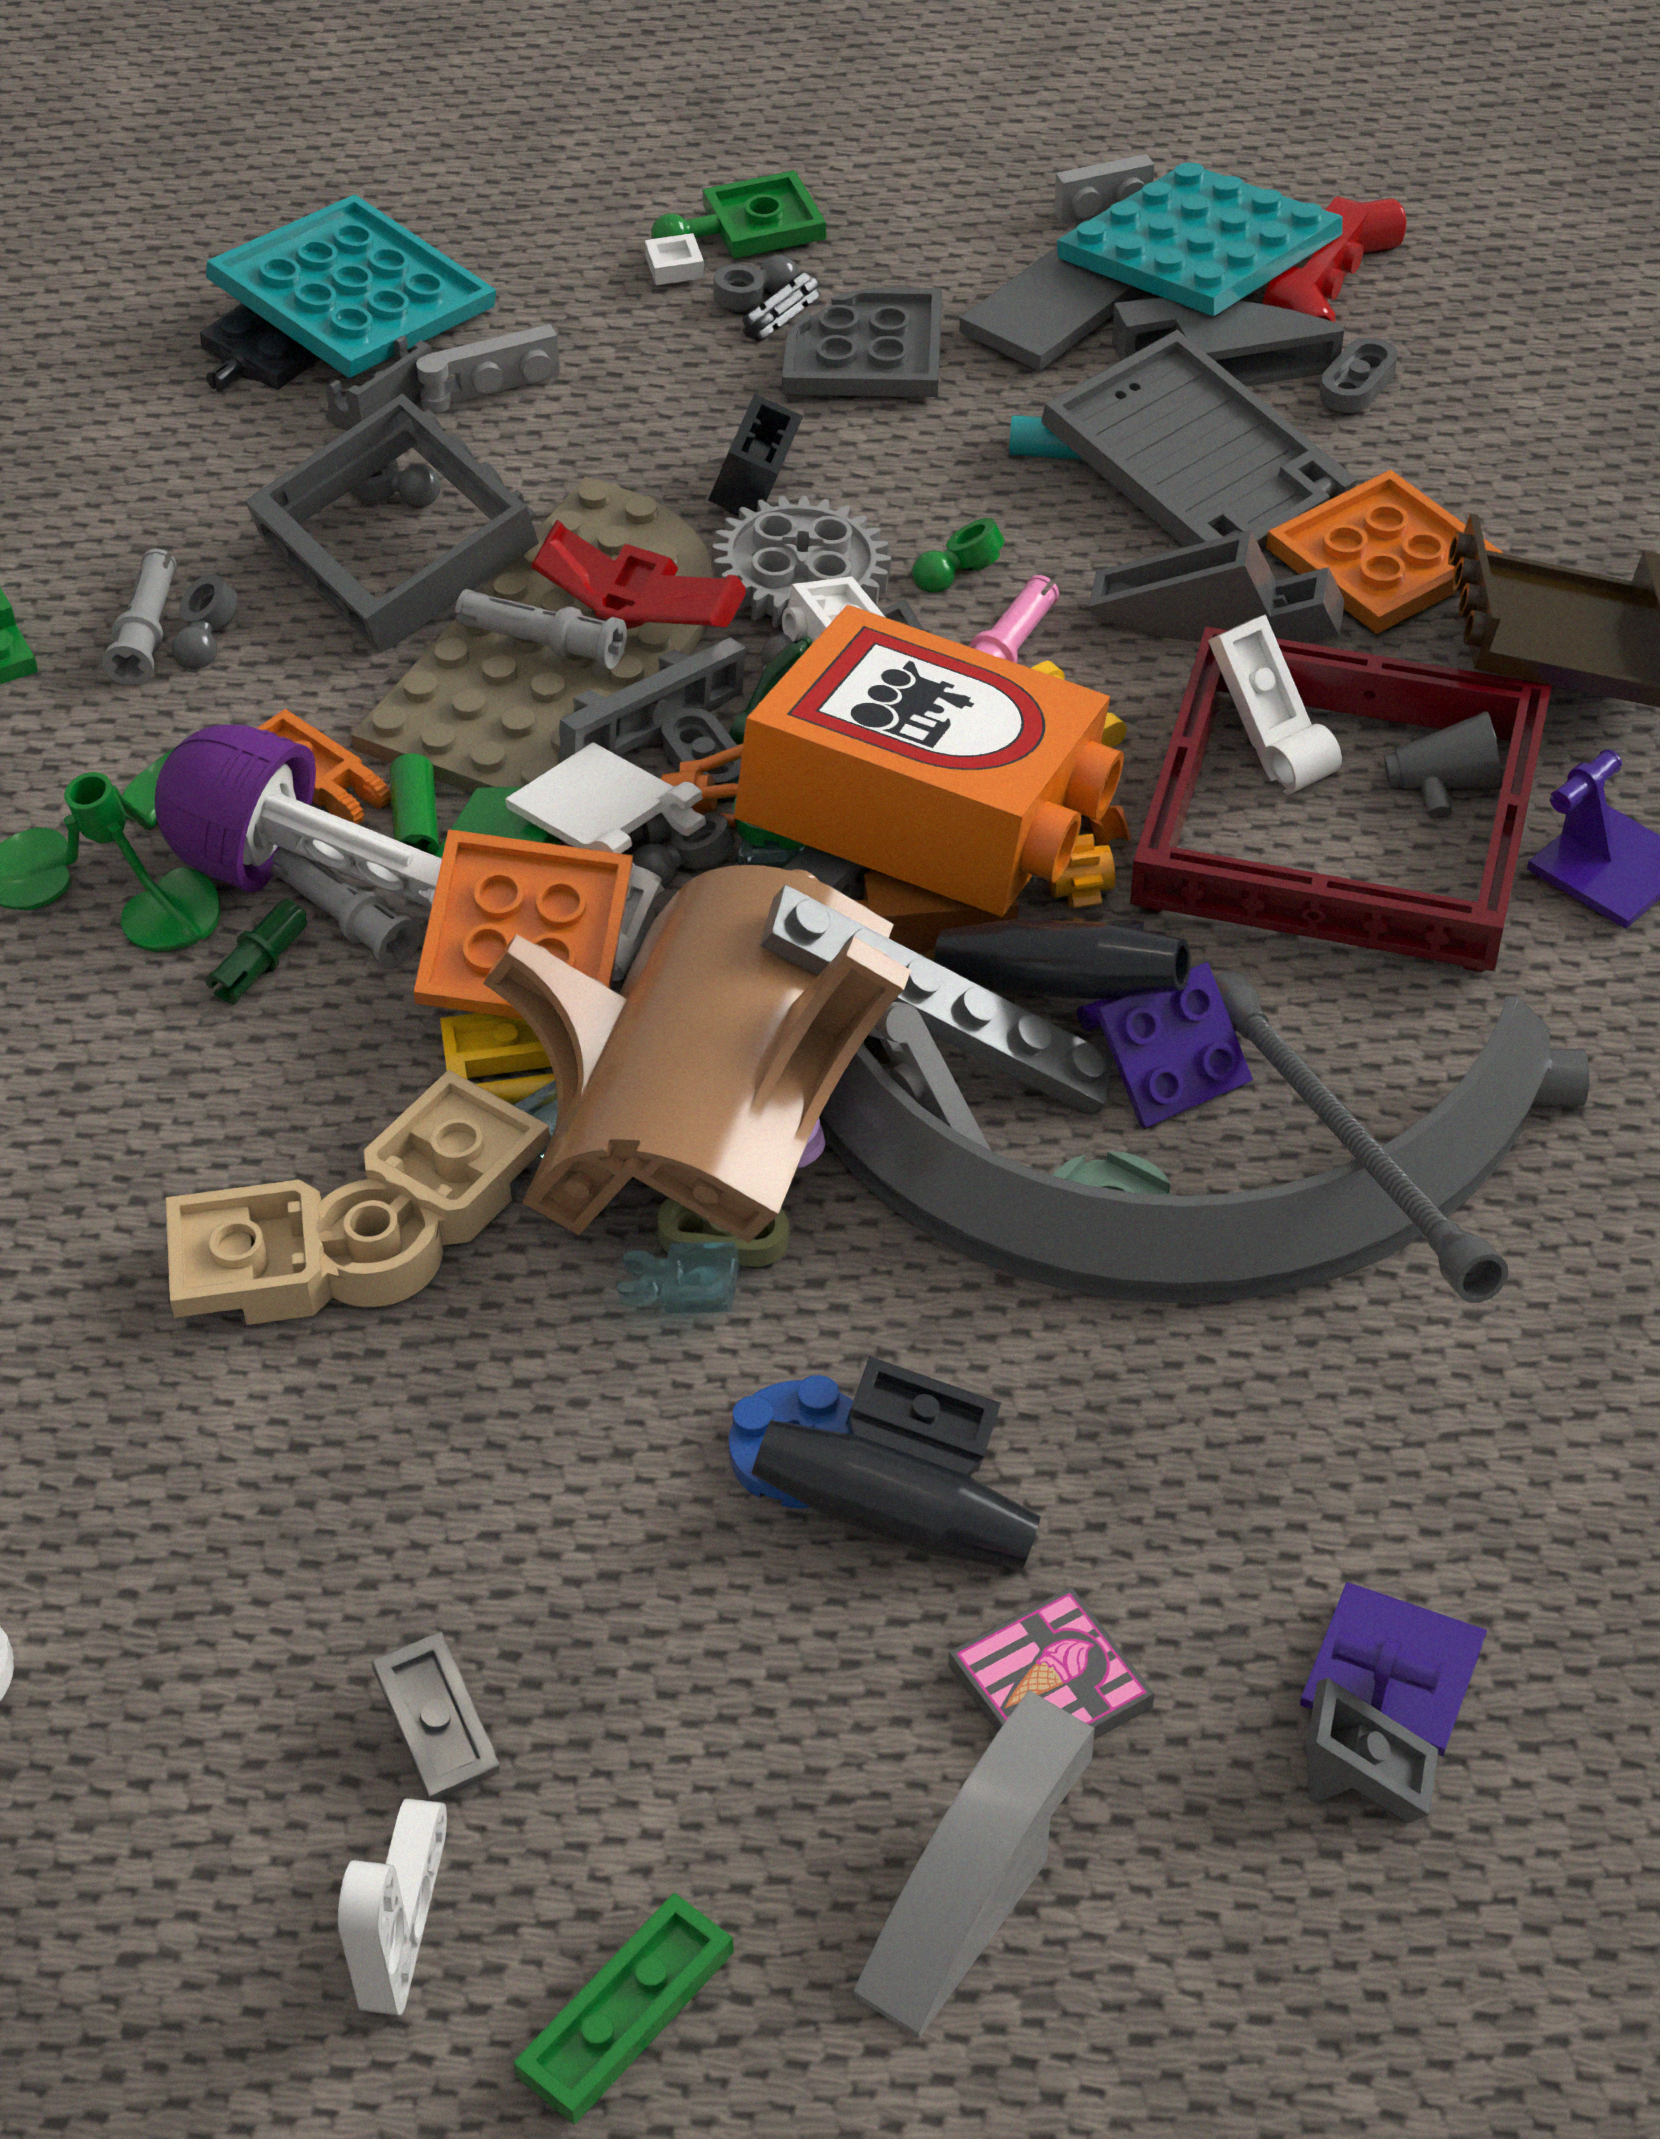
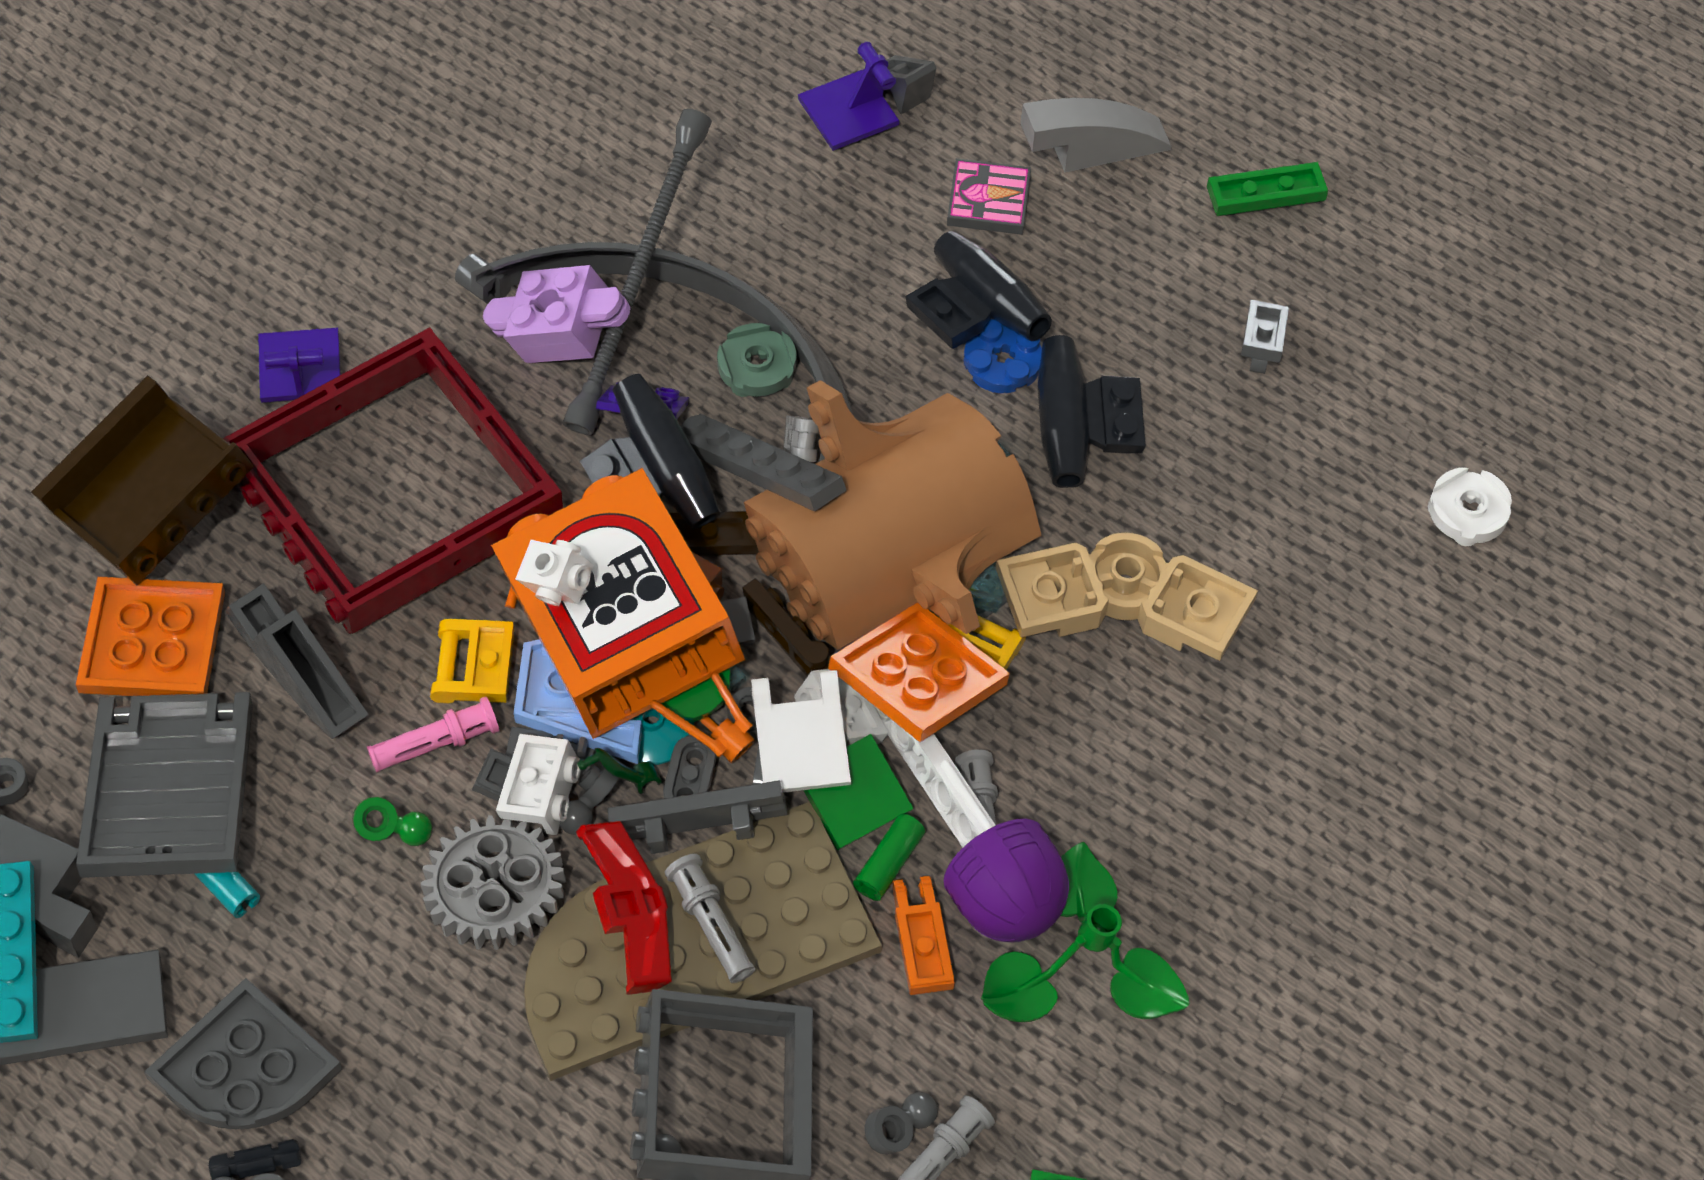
camera: 145 degrees left, 10 degrees up
dark green axle [205,899,307,1005] -> none
white beam [338,1799,447,2015] -> none
black brick [708,394,803,516] -> none
white plate [1208,614,1342,795] -> none
dark grey piece [1384,711,1502,818] -> none
none -> lavender brick [483,265,630,363]
none -> white brick [515,540,594,606]
none -> black plate [1037,335,1146,488]

